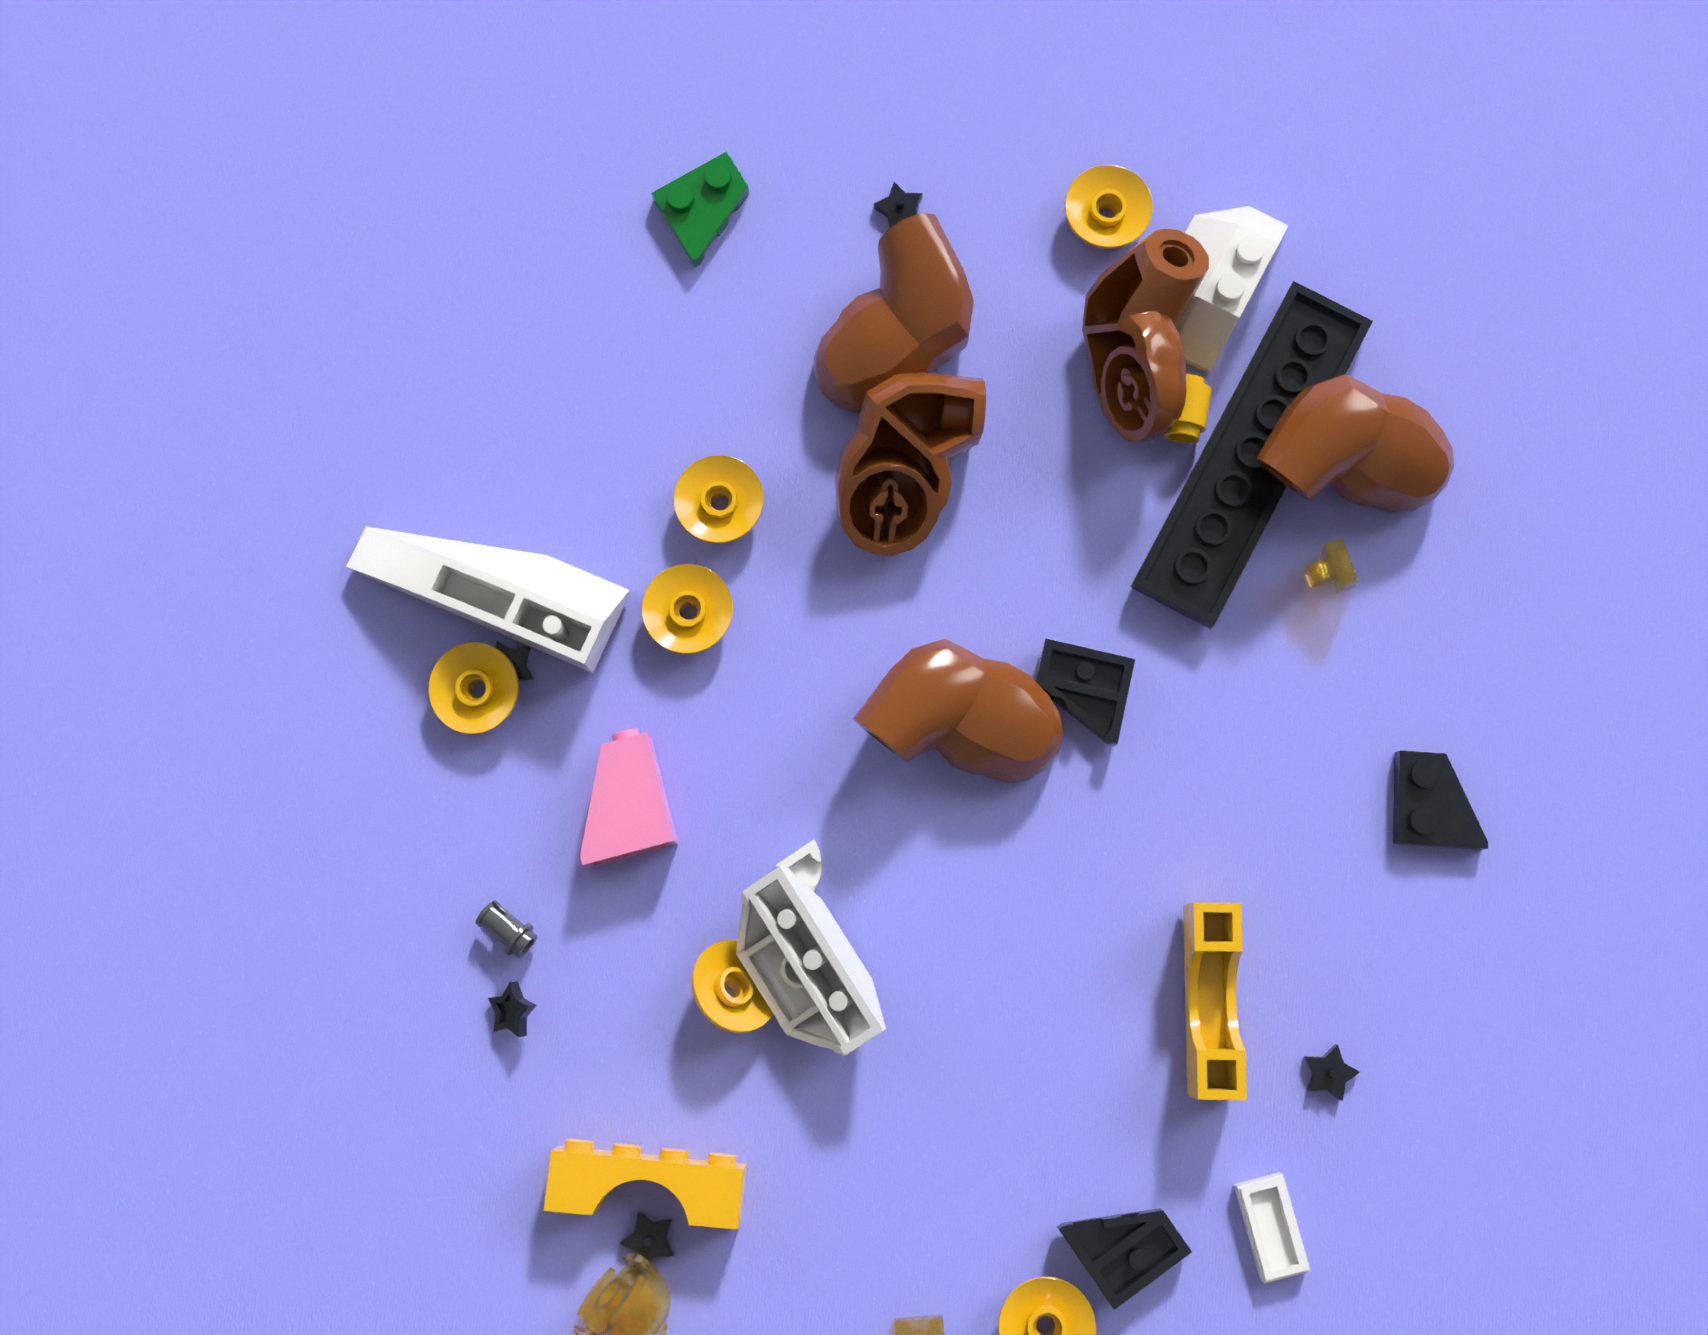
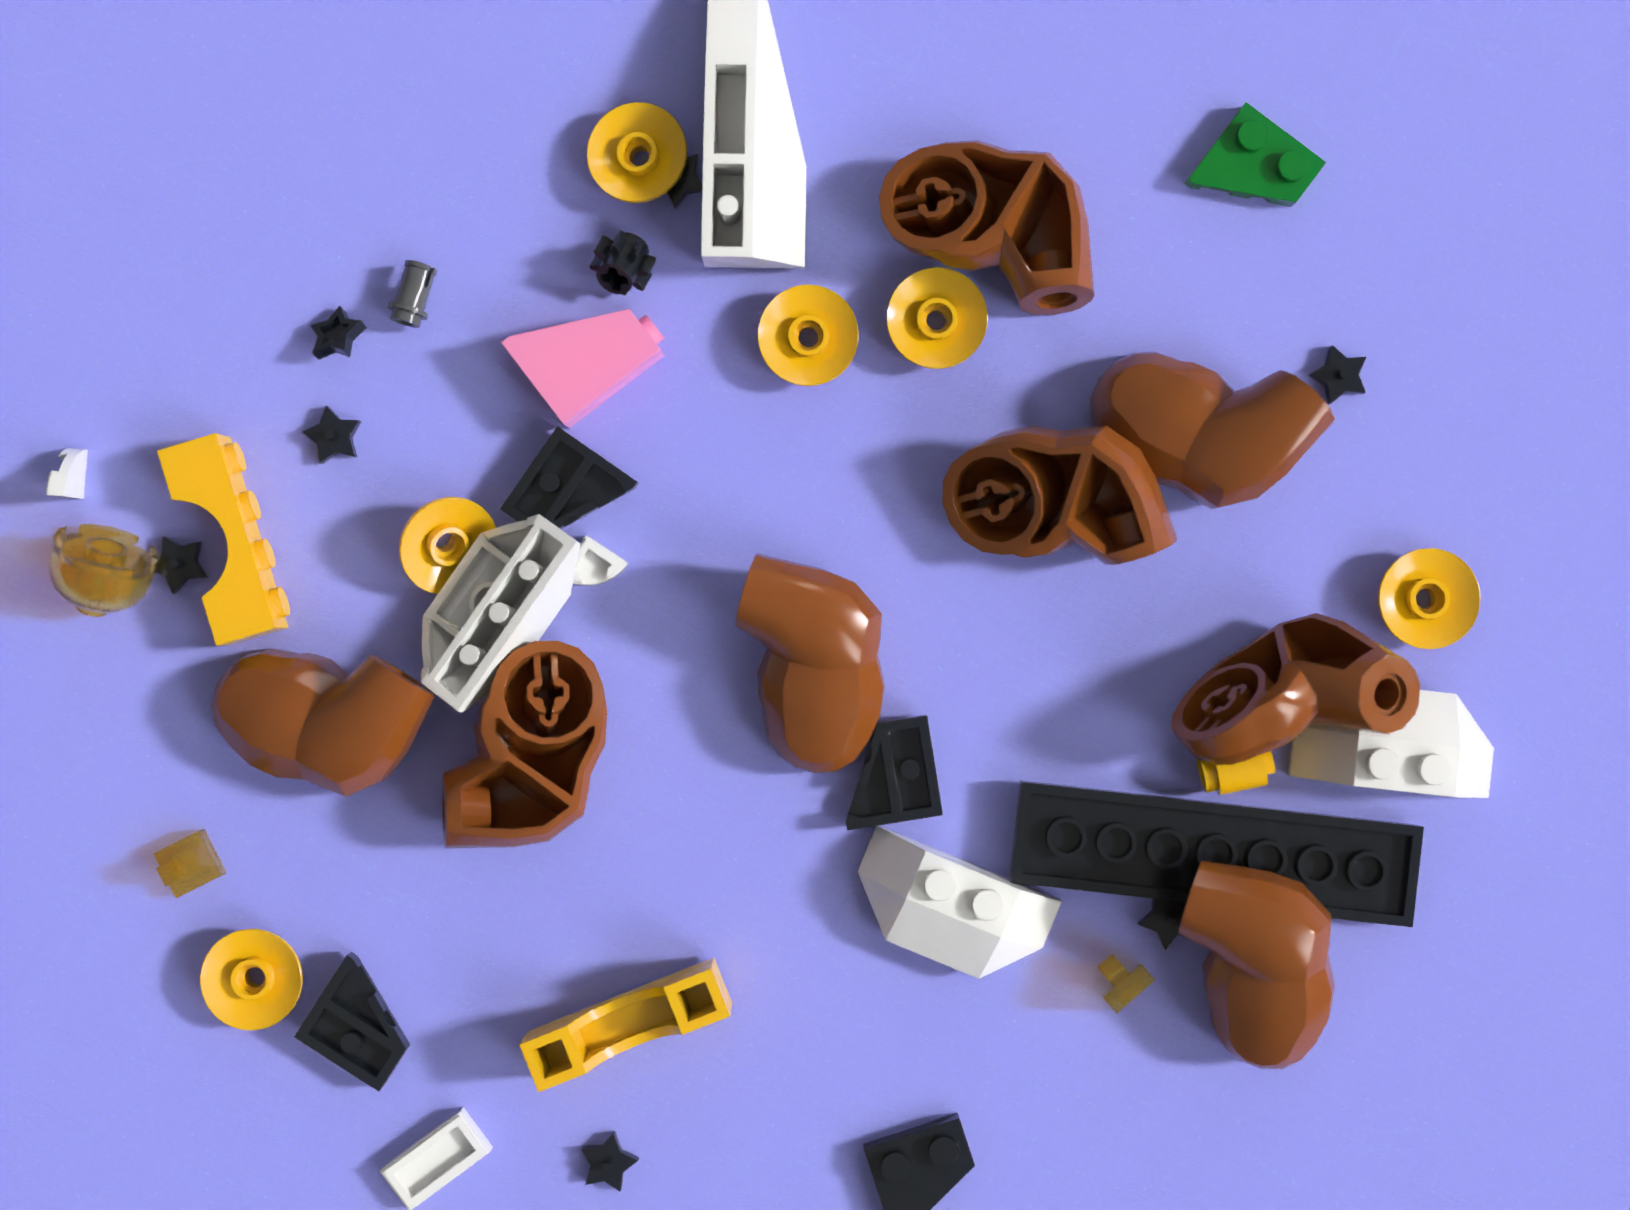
camera: 65 degrees right, 10 degrees up
none -> white tile [46,448,88,499]
none -> dark orange piece [211,649,436,797]
none -> black piece [302,406,362,464]
none -> dark orange piece [442,640,607,848]
none -> black wing [500,426,639,529]
none -> black gear [589,230,656,296]
none -> white wedge [857,826,1062,979]
none -> dark orange piece [879,141,1095,315]
none -> black piece [1137,898,1187,950]

